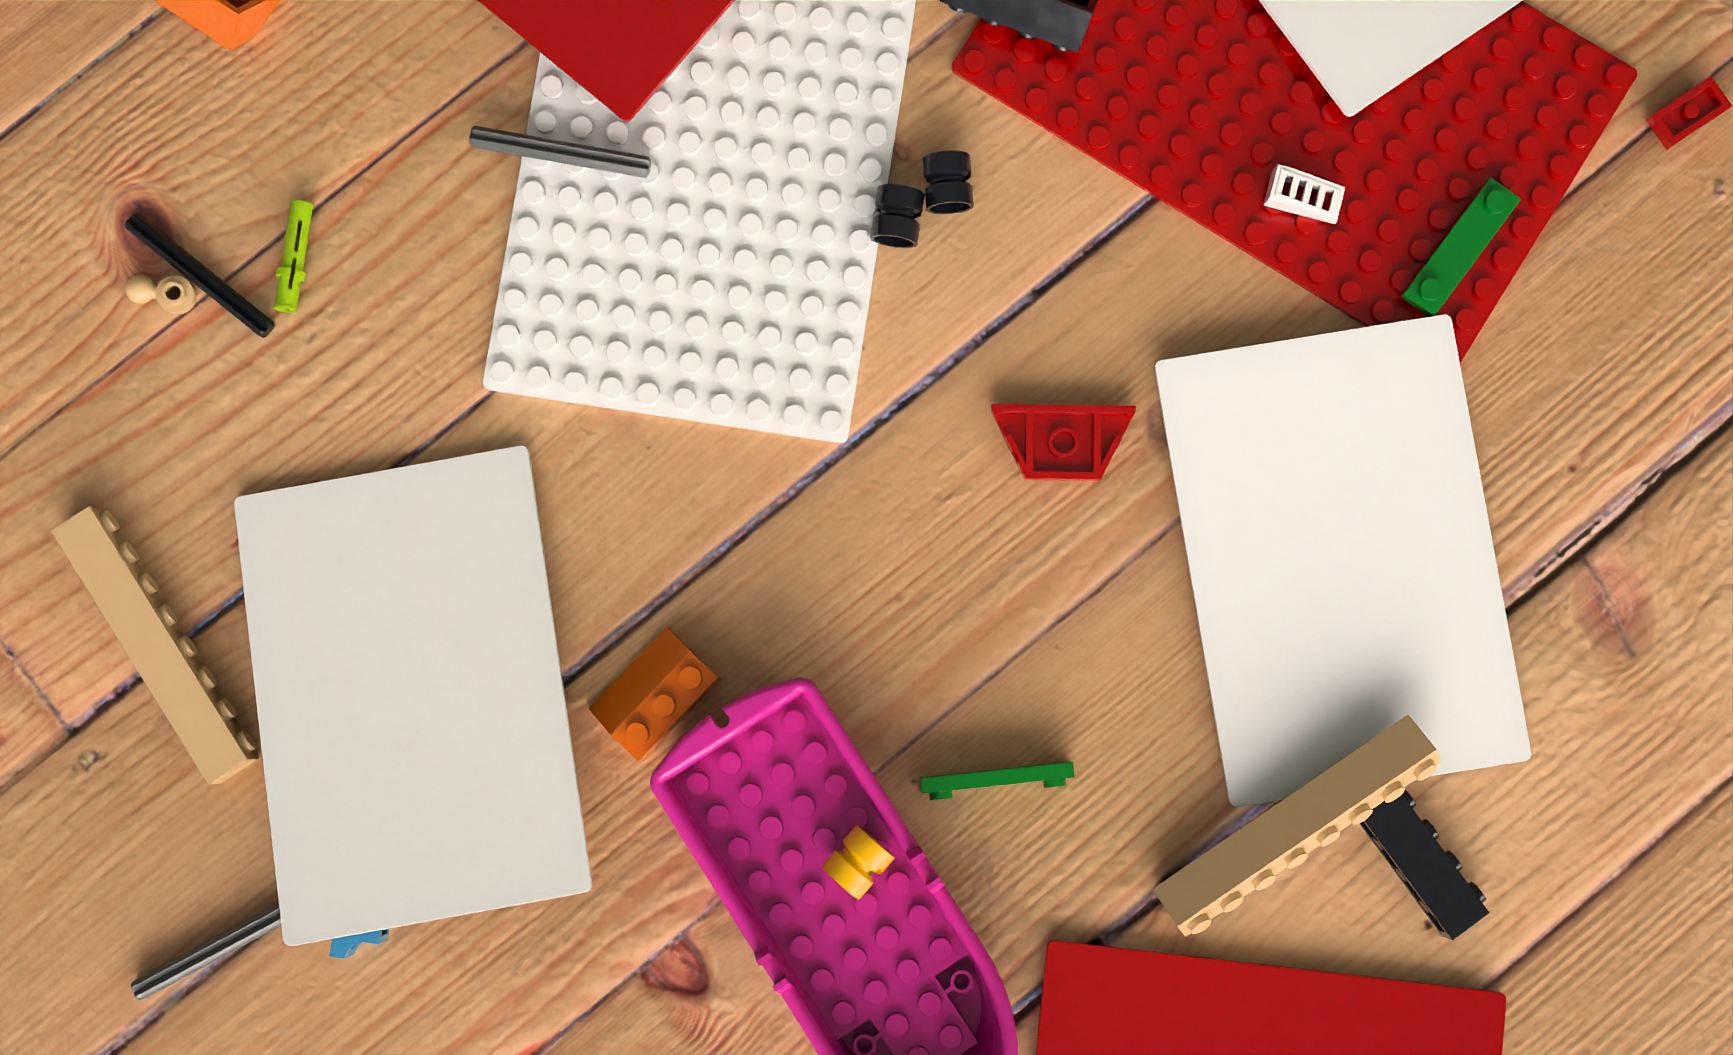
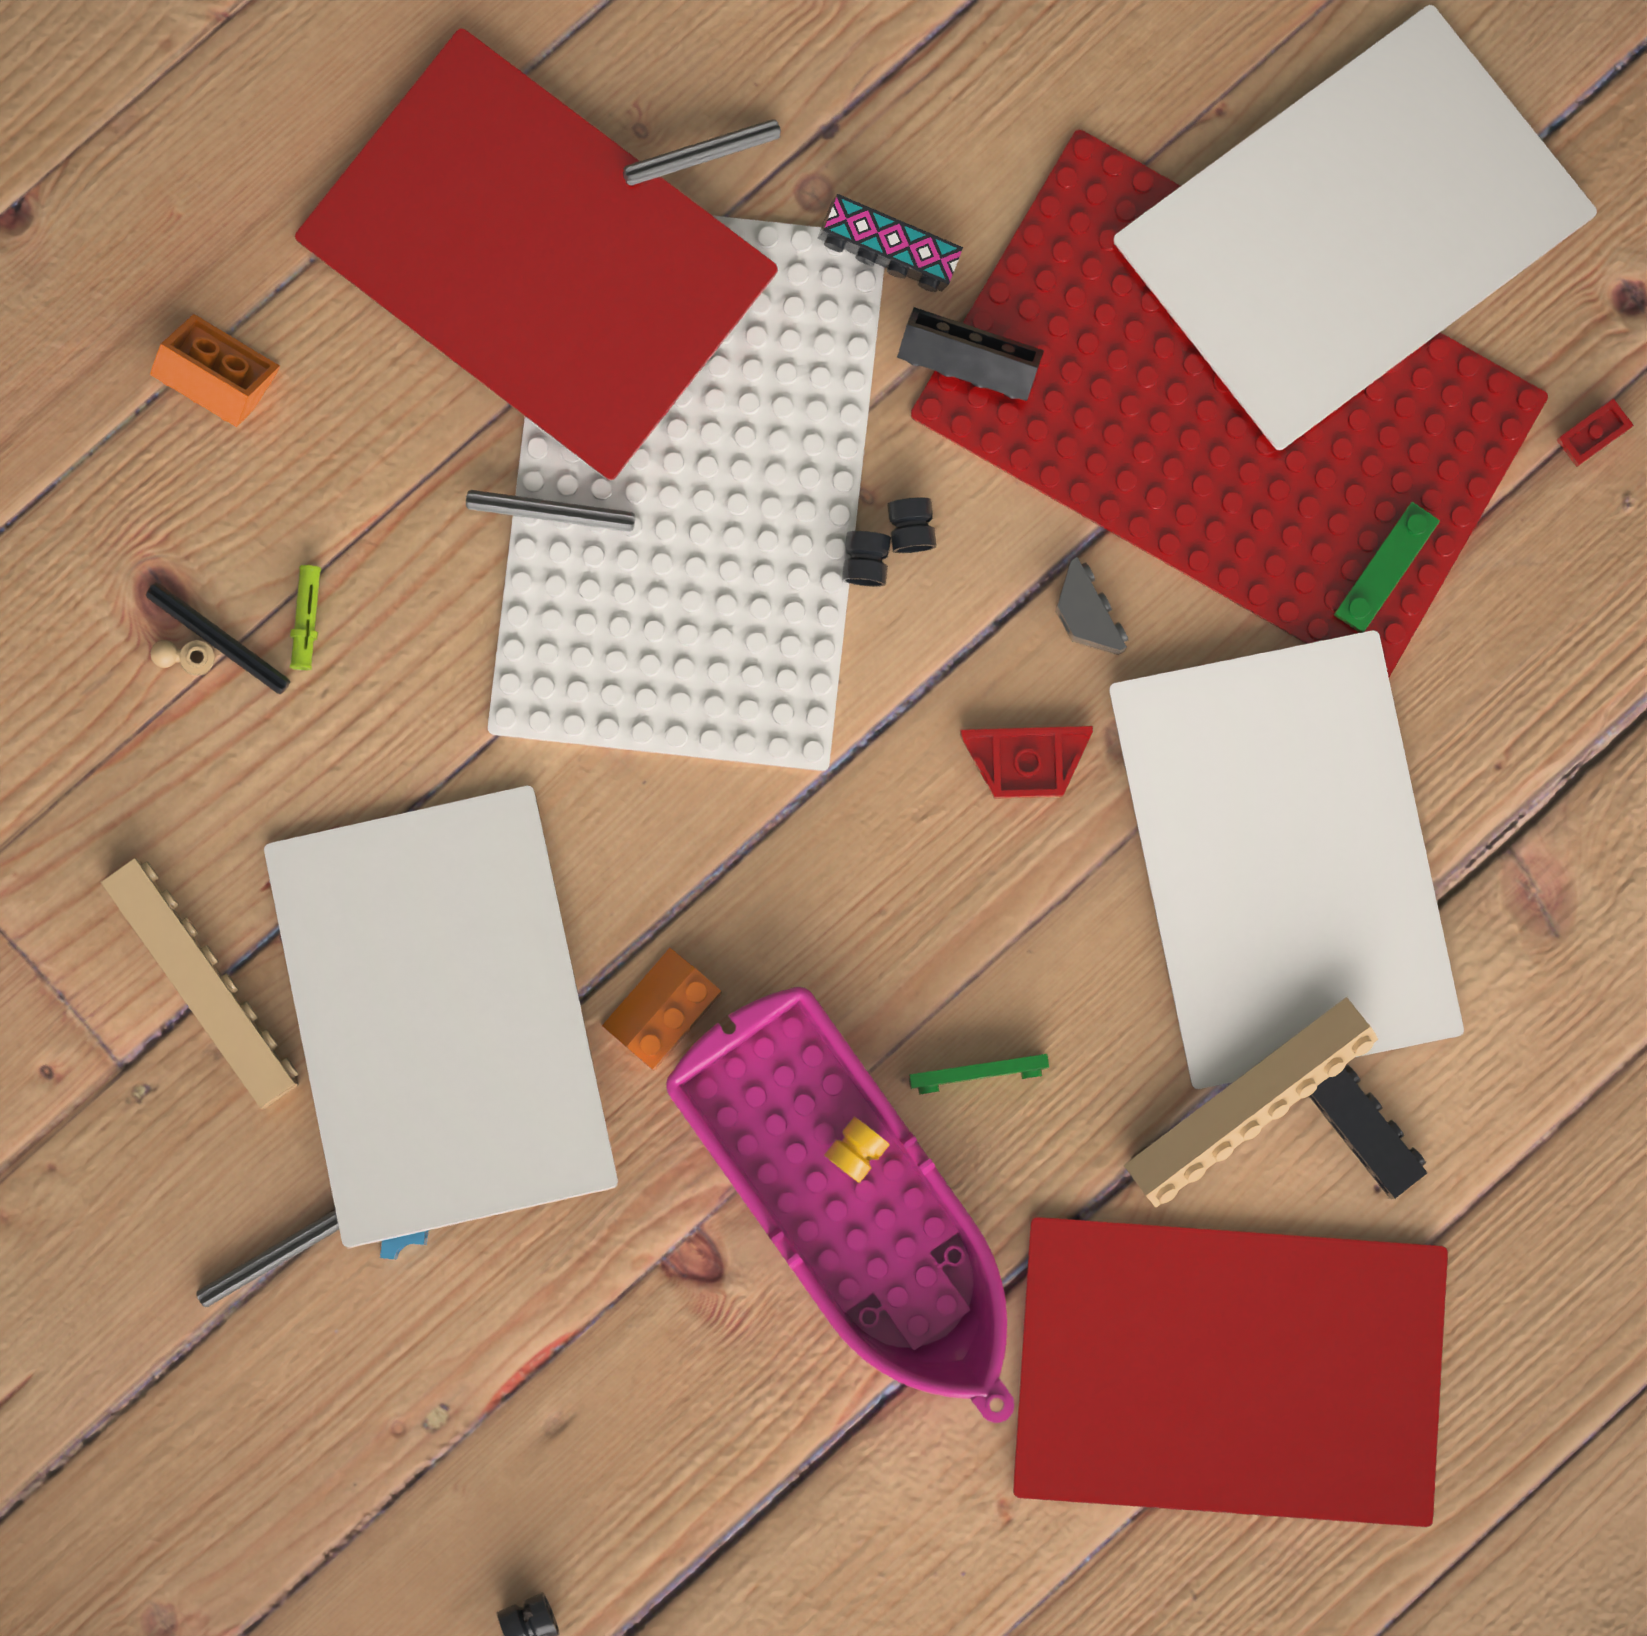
camera: 10 degrees left, 0 degrees up
white slope [1264,164,1345,224] -> none
none -> dark grey slope [1055,557,1128,655]

